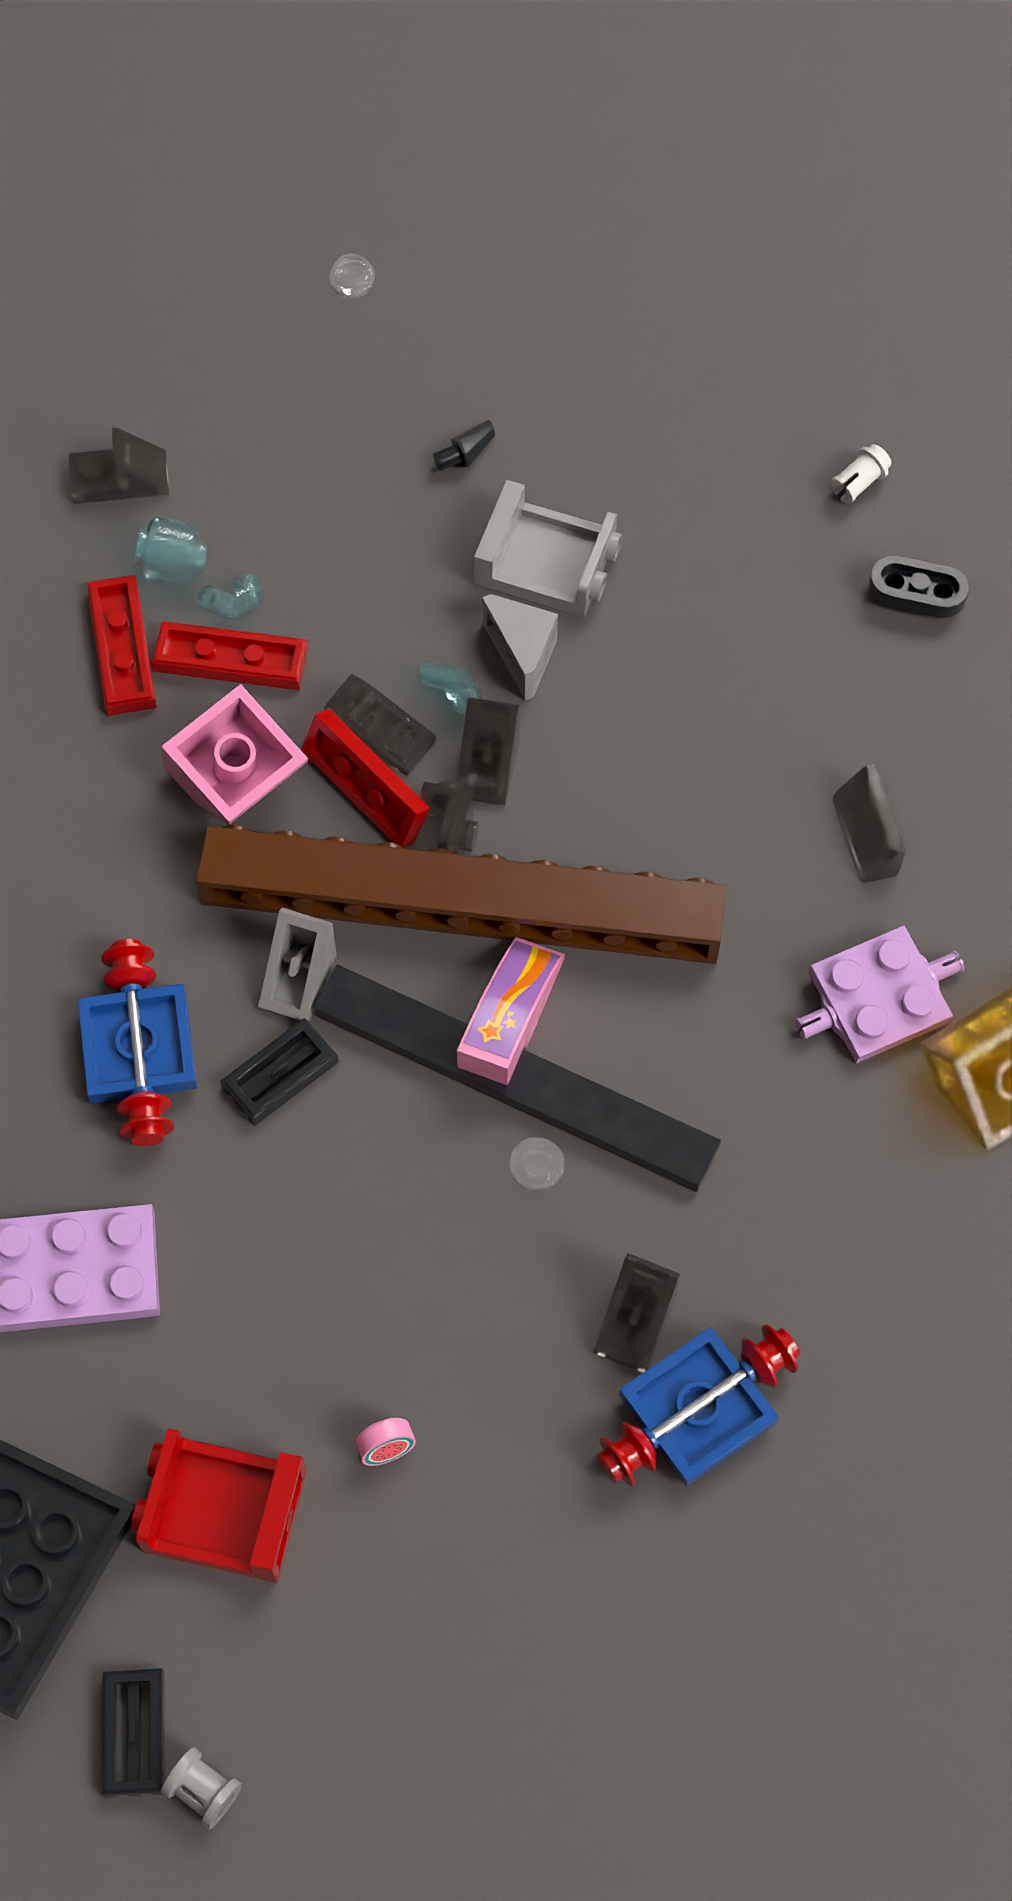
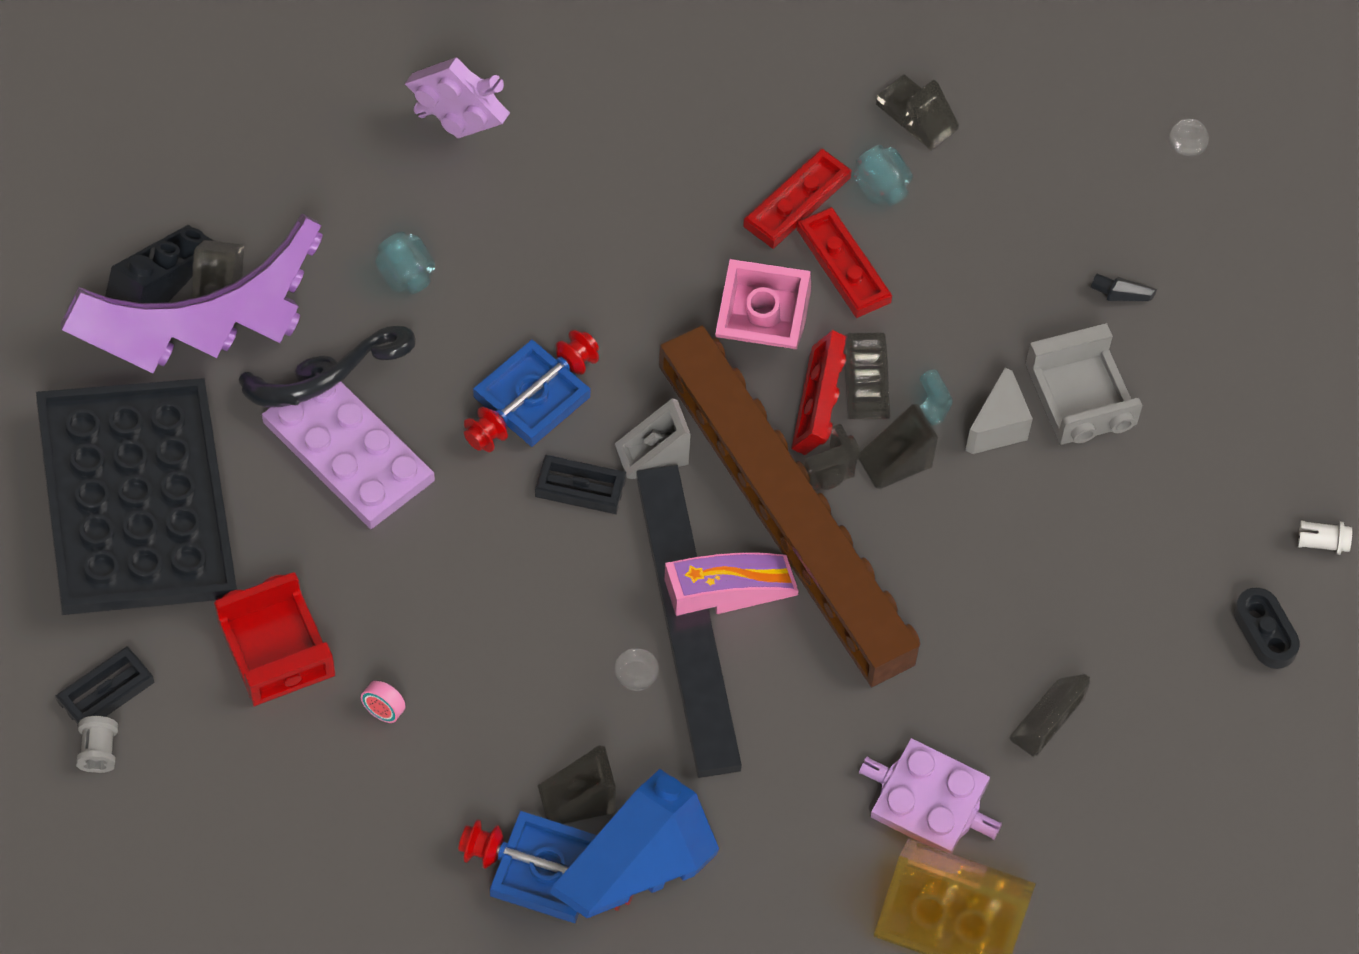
camera: 50 degrees right, 5 degrees down
clear light blue arm [197,574,264,620] -> none
none -> blue wedge [550,769,719,918]

